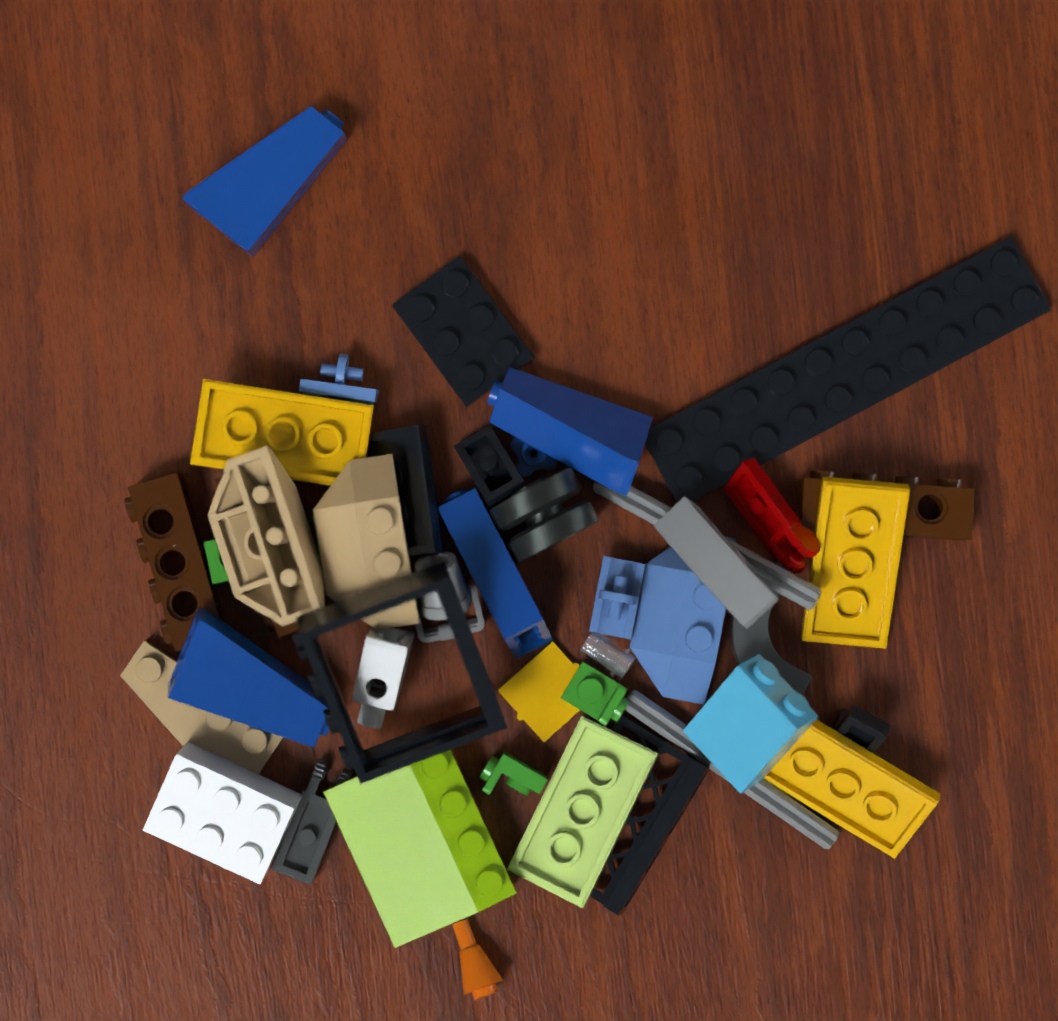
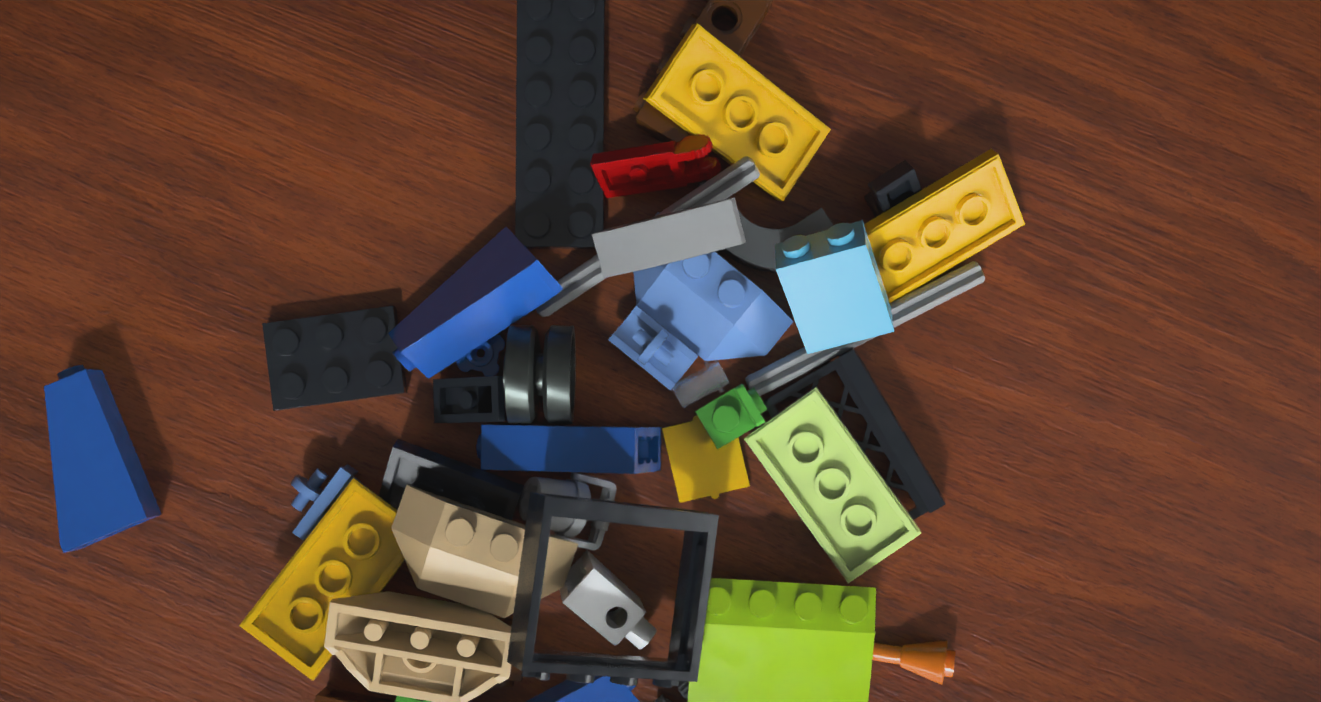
camera: 60 degrees left, 0 degrees up
bright green bracket [479,751,548,796] -> none

